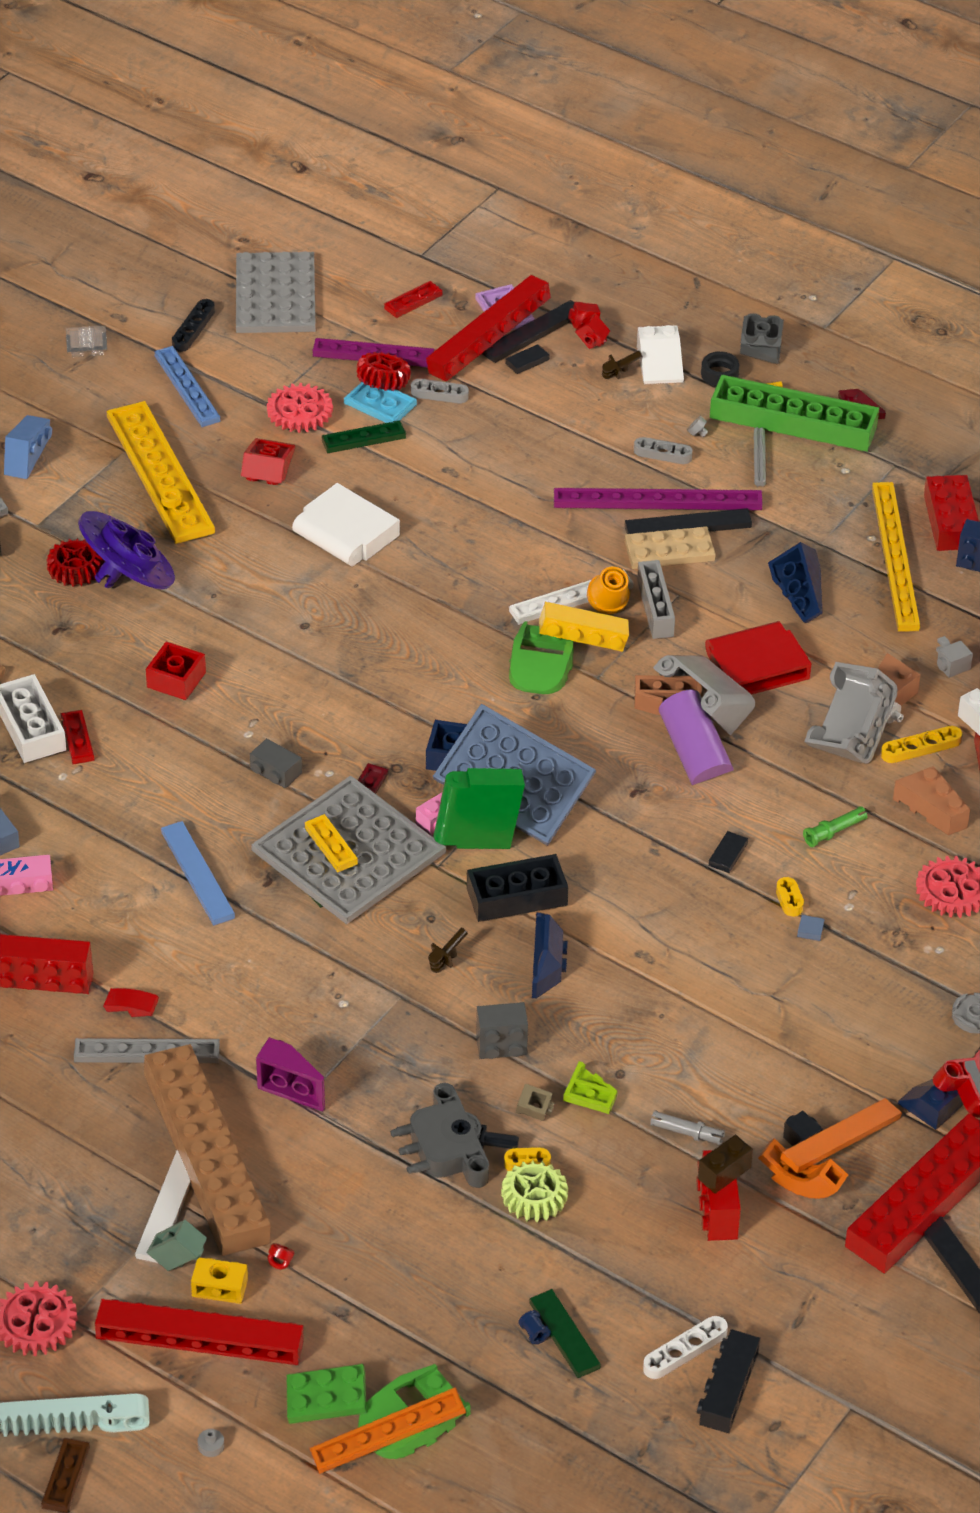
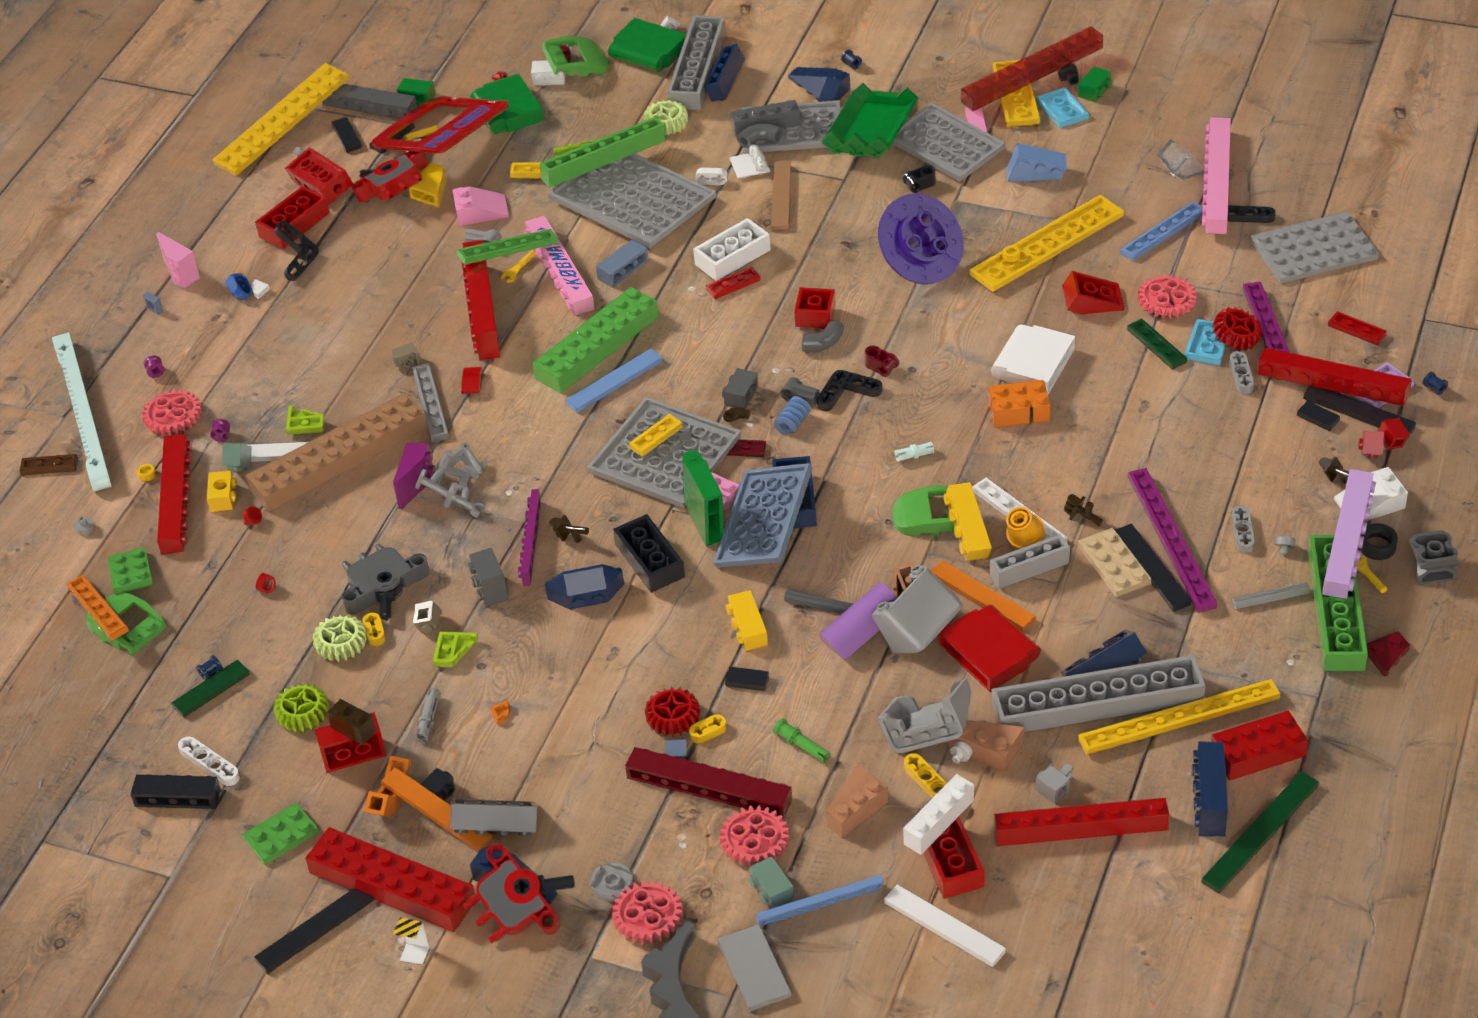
camera: 80 degrees right, 0 degrees up
none -> yellow tile [137,464,156,481]
none -> magenta wheel [210,419,231,442]
none -> bright green plate [242,802,319,865]
none -> red tile [255,572,276,594]
none -> lime gear [274,682,329,733]
none -> lime wing [286,405,325,435]
none -> dark tan brick [391,343,421,371]
none -> light grey piece [415,443,488,518]
none -> slope [450,799,537,836]
none -> orange tile [489,700,510,726]
none -> magenta plate [518,489,541,586]
none -> bright green brick [532,287,659,394]
none -> dark red brick [625,747,792,819]
none -> red gear [645,687,700,737]
none -> dark brown arm [723,408,750,422]
none -> yellow brick [725,590,768,651]
none -> medium blue piece [774,396,811,435]
none -> dark grey piece [780,377,820,404]
none -> dark grey axle [784,590,853,613]
none -> dark grey cylinder [801,320,844,352]
none -> black beam [817,370,883,411]
none -> dark red piece [865,345,900,377]
none -> light aqua pin [895,442,934,462]
none -> orange tile [931,560,1036,632]
none -> orange piece [988,380,1050,427]
none -> light grey brick [992,655,1205,732]
none -> dark brown arm [1064,494,1104,526]
none -> bright pink brick [1202,117,1231,234]
none -> lavender brick [1322,469,1376,599]
none -> dark blue bush [1422,371,1448,395]

